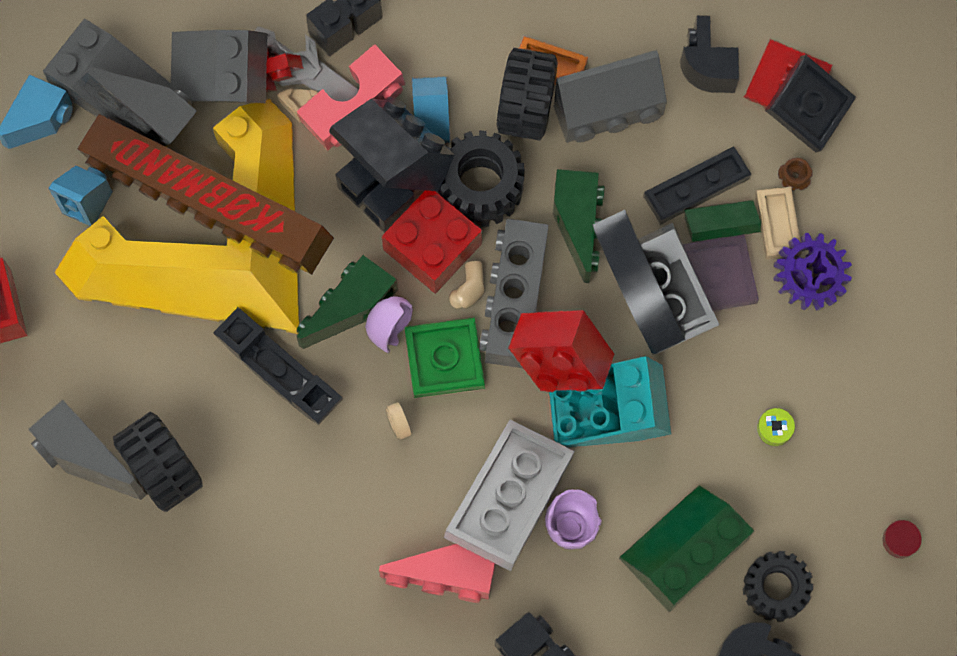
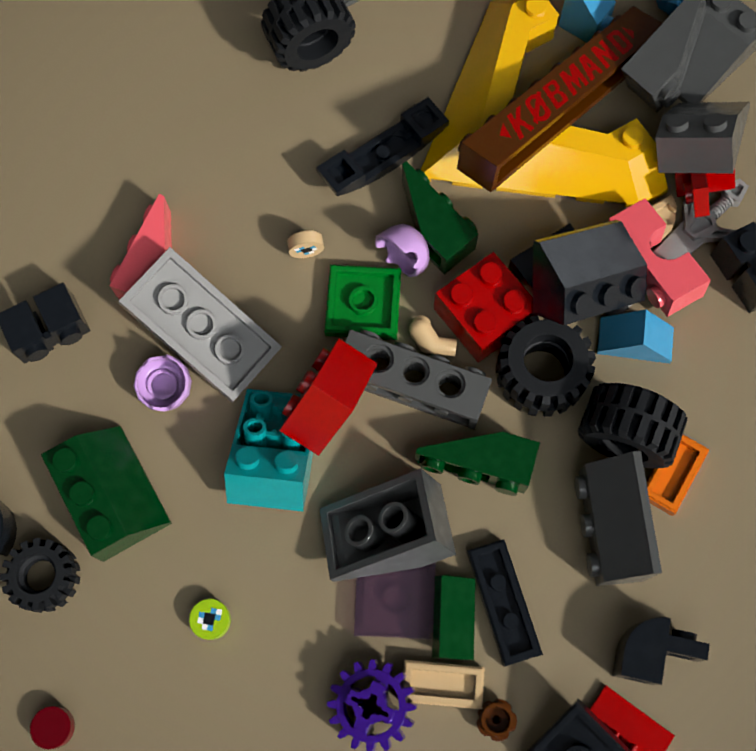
camera: 105 degrees right, 0 degrees up
black slope [593,210,686,355] -> none

